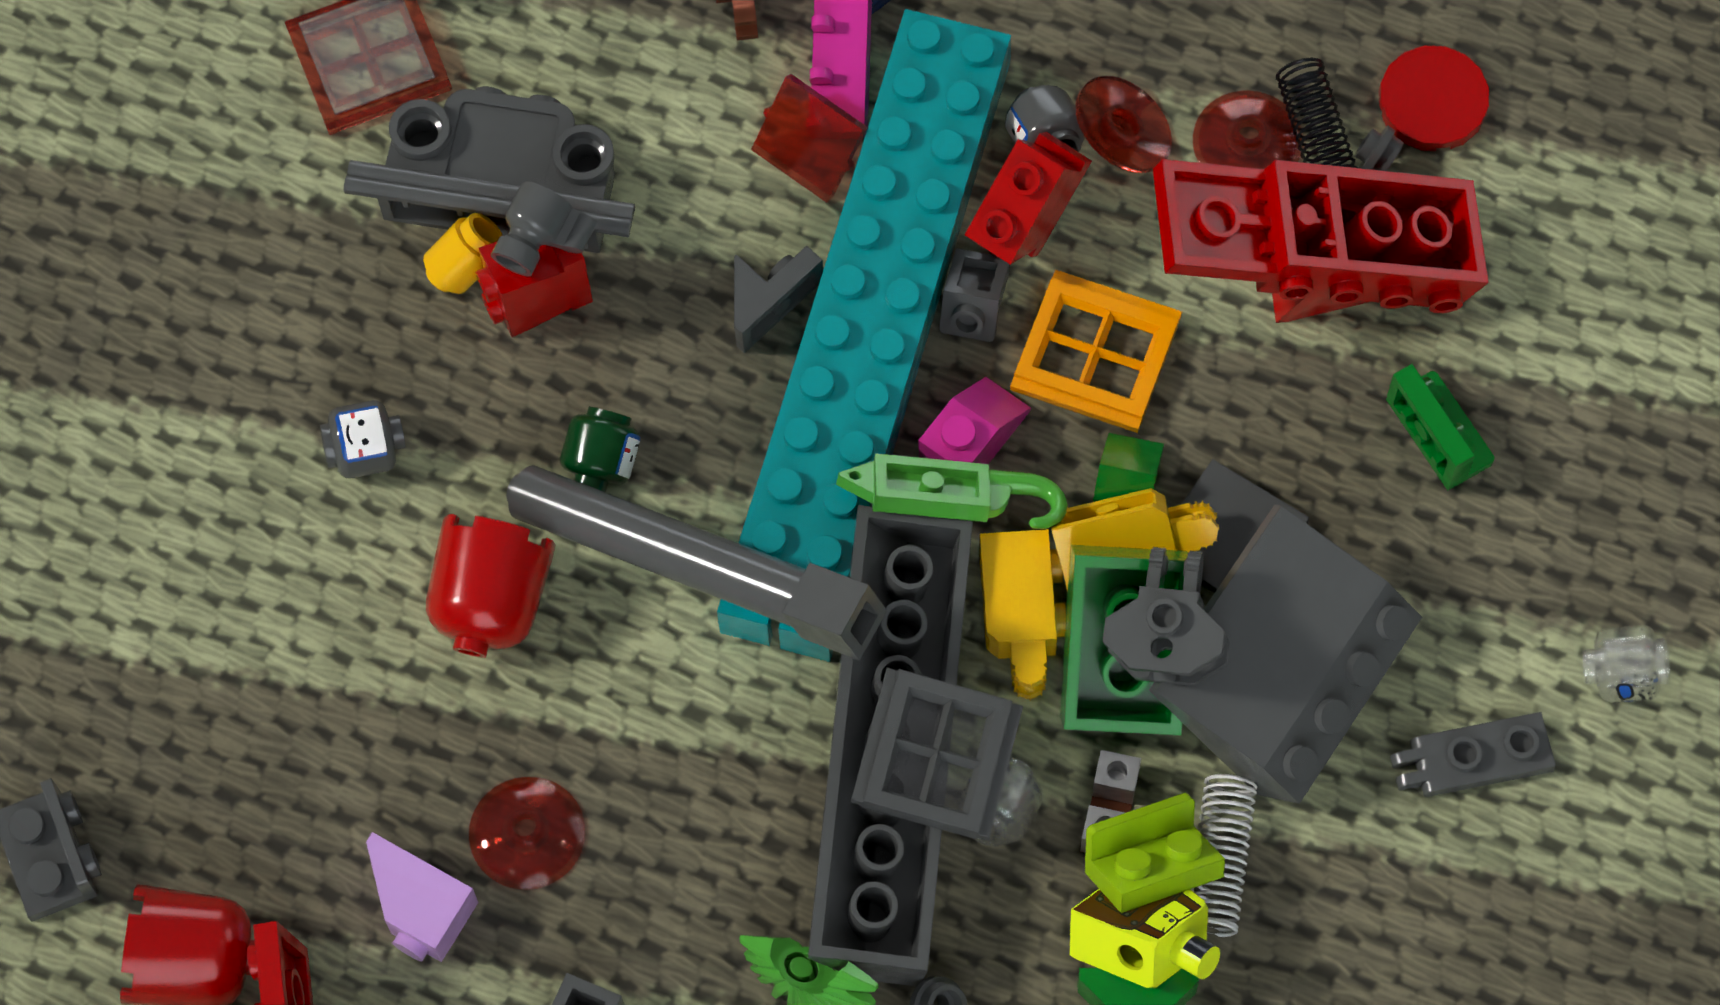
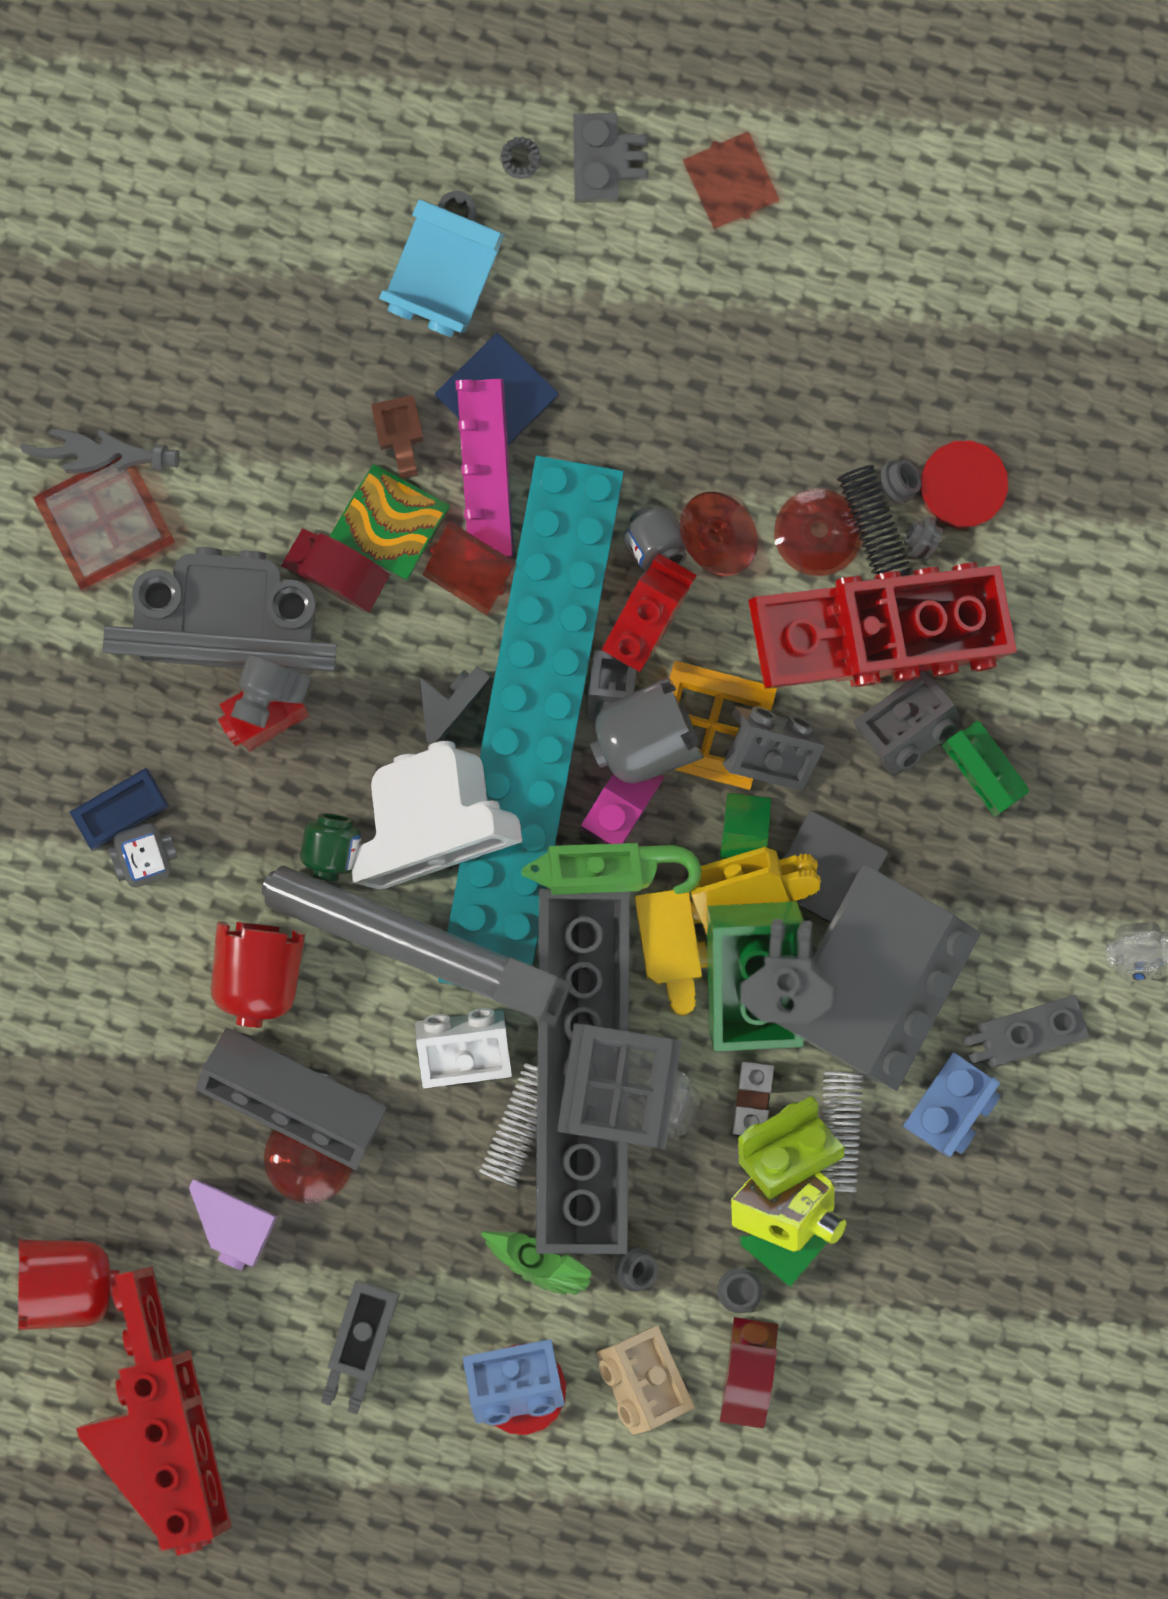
camera: 10 degrees left, 15 degrees up
yellow brick [423,213,503,294] -> none
none -> dark blue tile [69,767,170,851]
none -> dark grey brick [196,1027,387,1170]
none -> dark red brick [281,528,391,613]
none -> slope [329,464,451,582]
none -> white brick [352,741,522,889]
none -> white bracket [415,1008,512,1088]
none -> white piece [479,1063,537,1187]
none -> dark grey cylinder [590,677,704,784]
none -> dark grey bracket [722,706,825,791]
none -> dark grey bracket [853,671,962,776]
none -> dark grey plate [881,460,921,503]
none -> medium blue bracket [902,1052,1001,1157]

